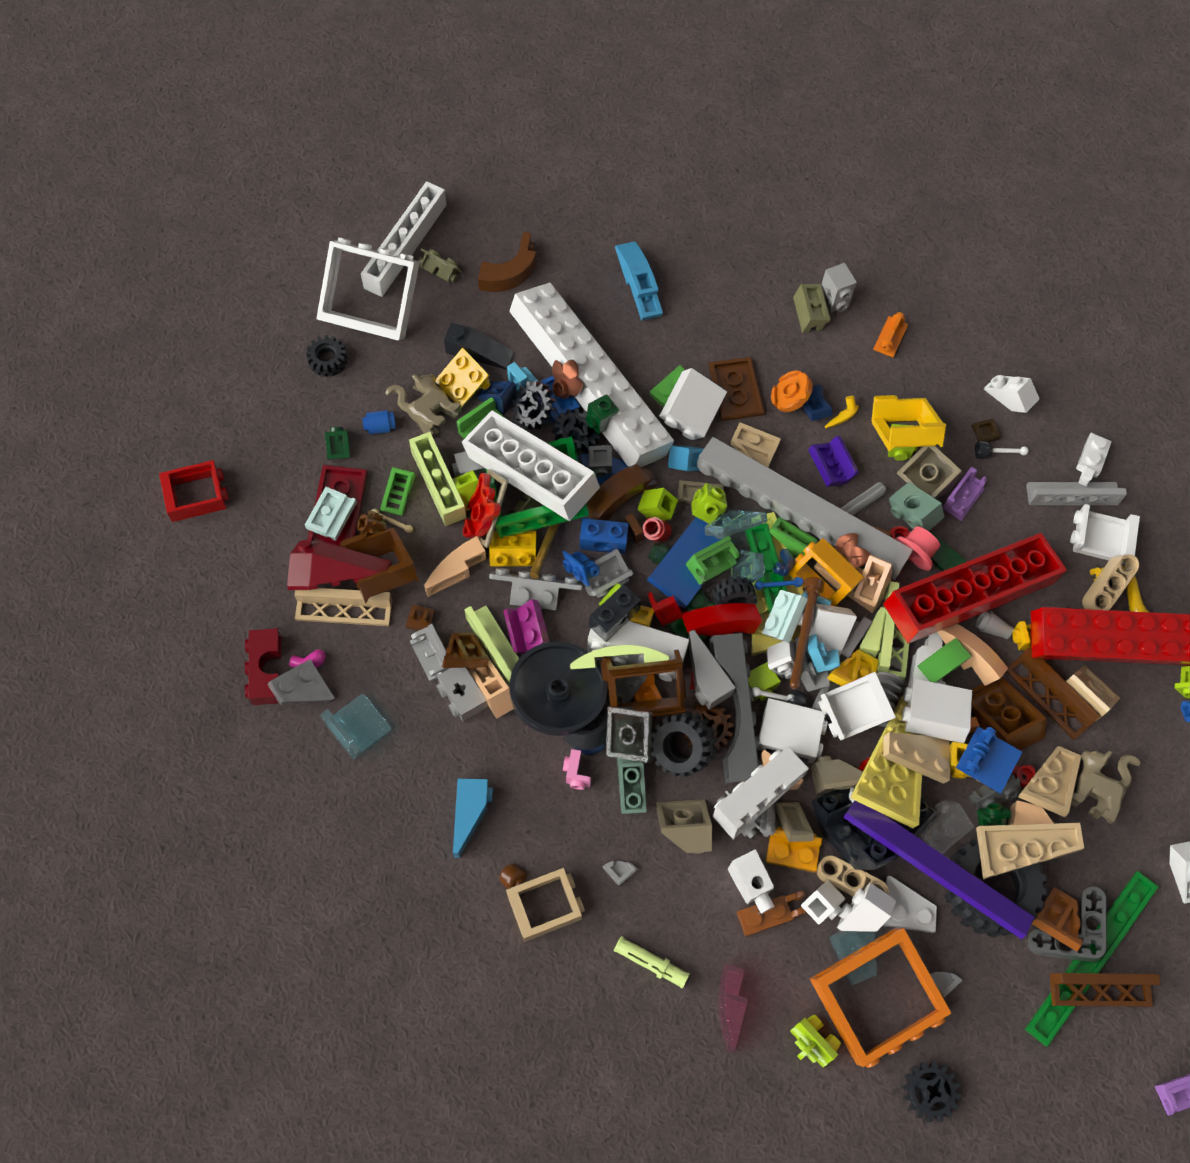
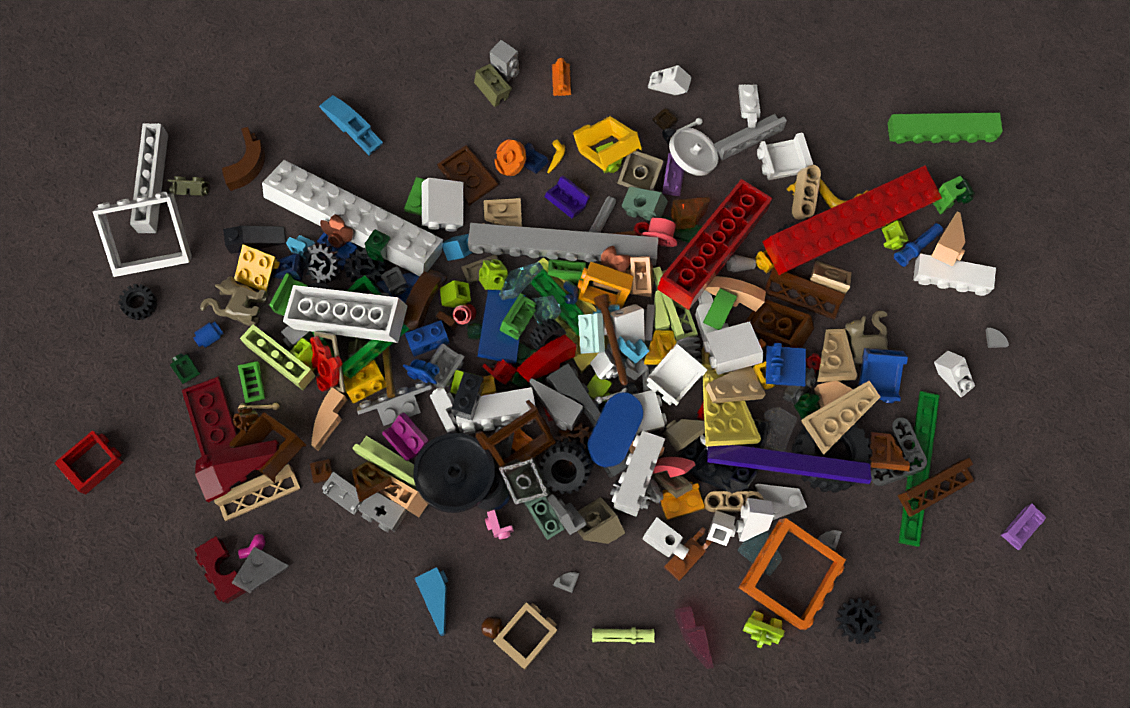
camera: 25 degrees left, 5 degrees up
light aqua plate [305,487,357,541] -> none
clear light blue bracket [320,694,392,760] -> none
yellowish green slope [570,645,670,669] -> none
blue hinge [754,577,803,590] -> none
none -> white plate [430,387,458,434]
none -> light grey bracket [546,494,587,535]
none -> blue tile [587,392,643,467]
none -> coral slope [653,457,695,477]
none -> white piece [669,127,718,176]
none -> clear orange slope [671,197,710,229]
none -> blue panel [859,348,908,403]

